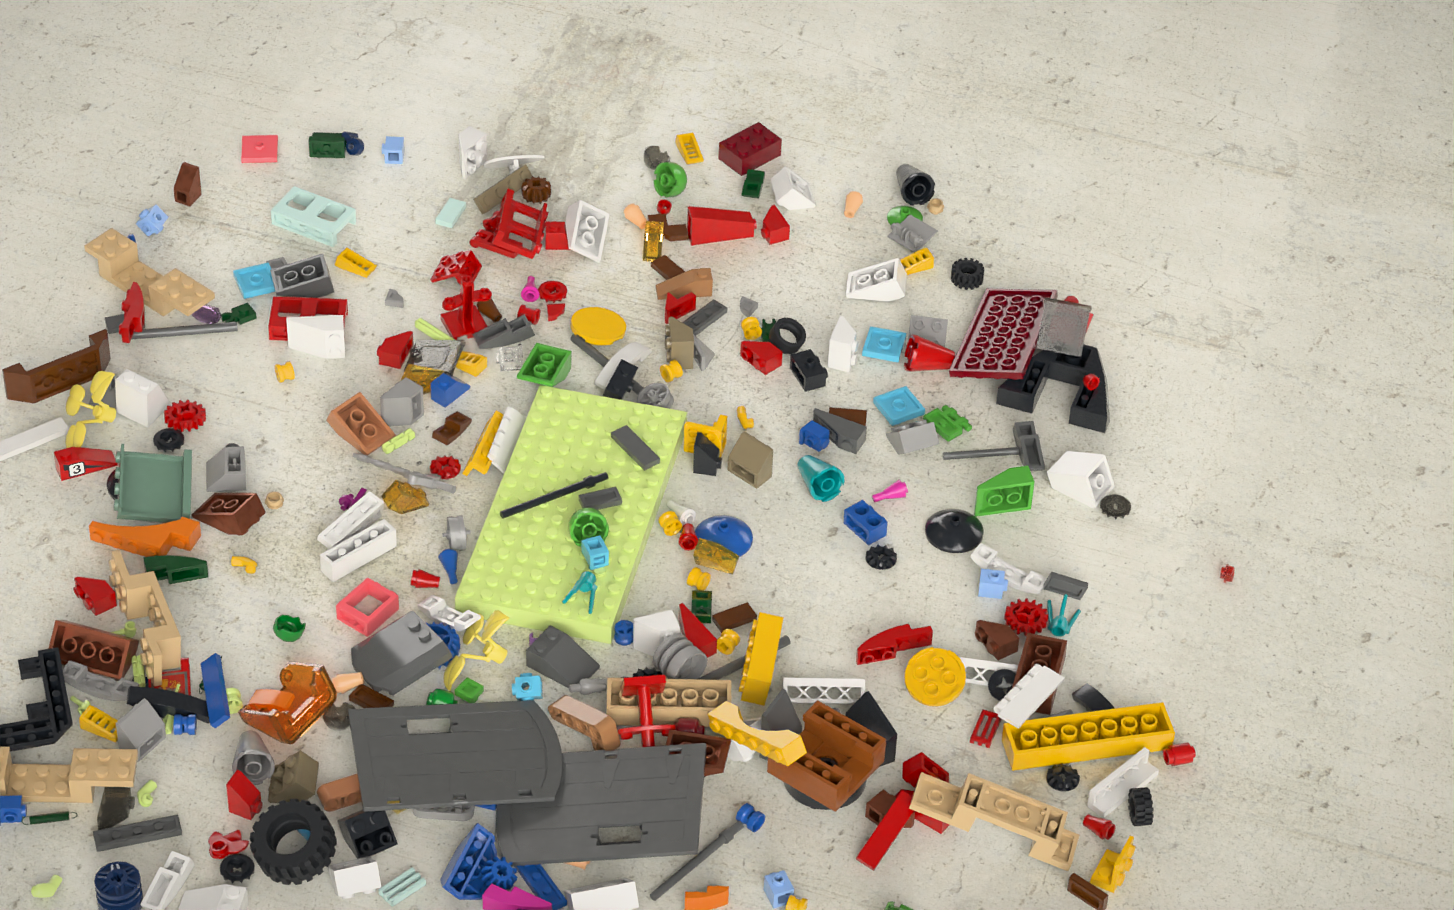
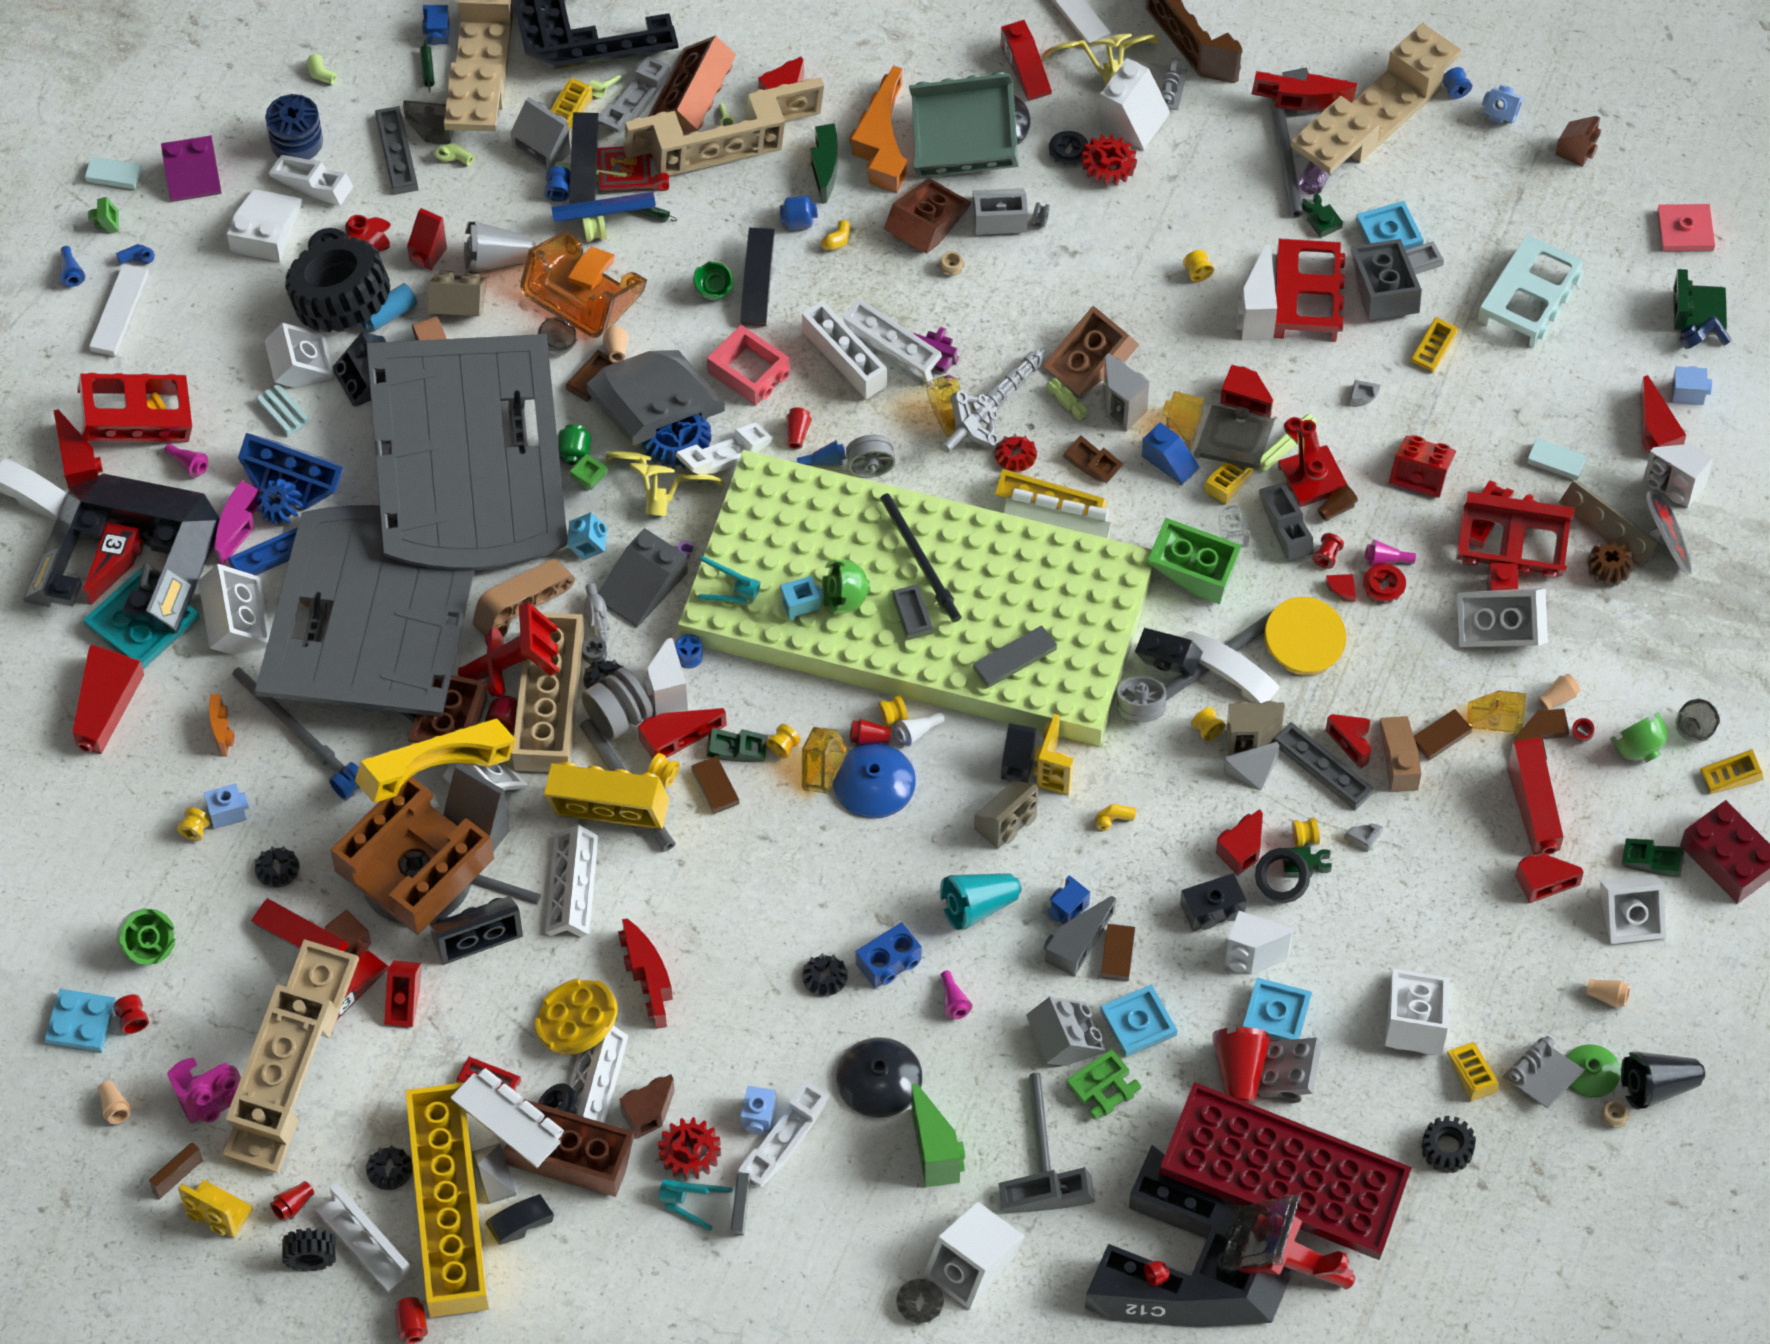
camera: 95 degrees right, 15 degrees up
none -> dark pink piece [167,1057,241,1124]
none -> black gear [254,846,300,888]
none -> black slope [740,227,775,326]
none -> blue head [780,195,818,230]
none -> red slope [1640,375,1686,453]

